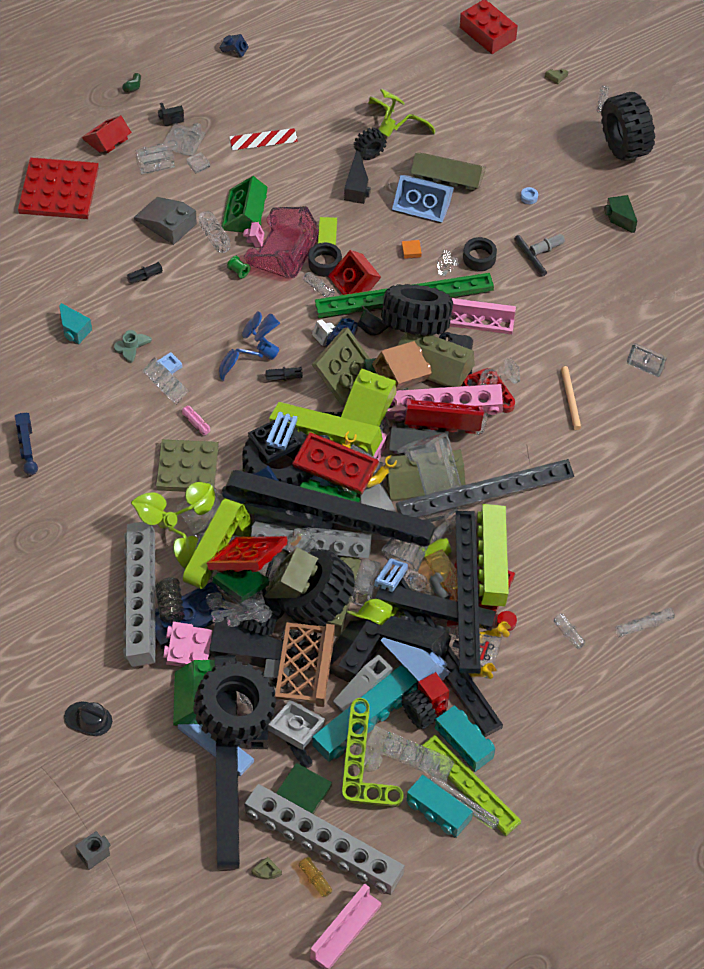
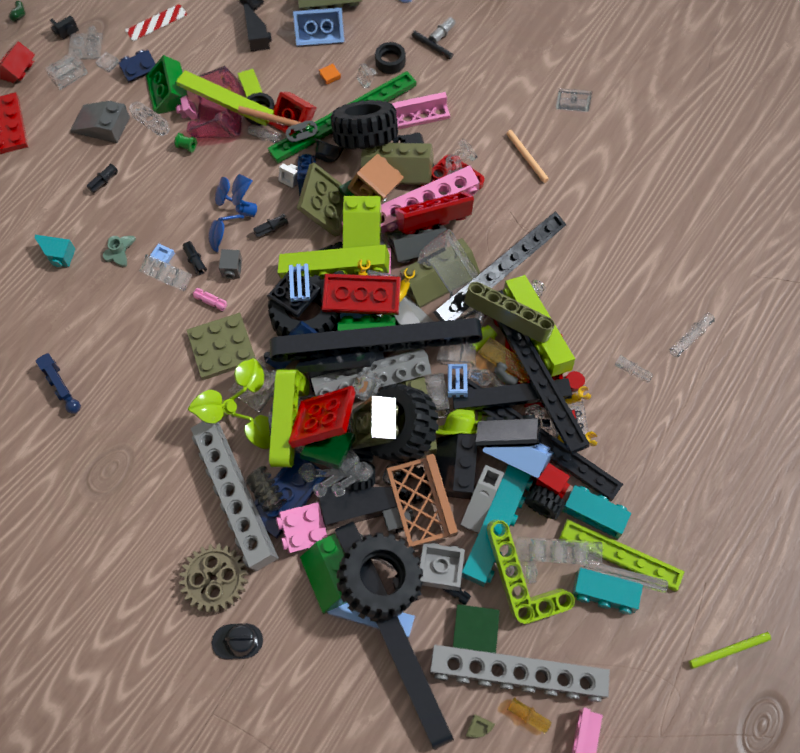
camera: 20 degrees left, 10 degrees up
none -> dark blue bracket [119,50,156,82]
none -> lime tile [176,70,274,126]
none -> dark tan gear [179,544,249,614]
none -> black axle [183,241,207,275]
none -> dark grey brick [219,249,242,279]
none -> nougat bar [238,106,305,130]
none -> dark grey beam [285,120,318,143]
none -> olive beam [464,282,555,342]
none -> clear bush [531,280,546,298]
none -> lime bar [689,632,771,669]

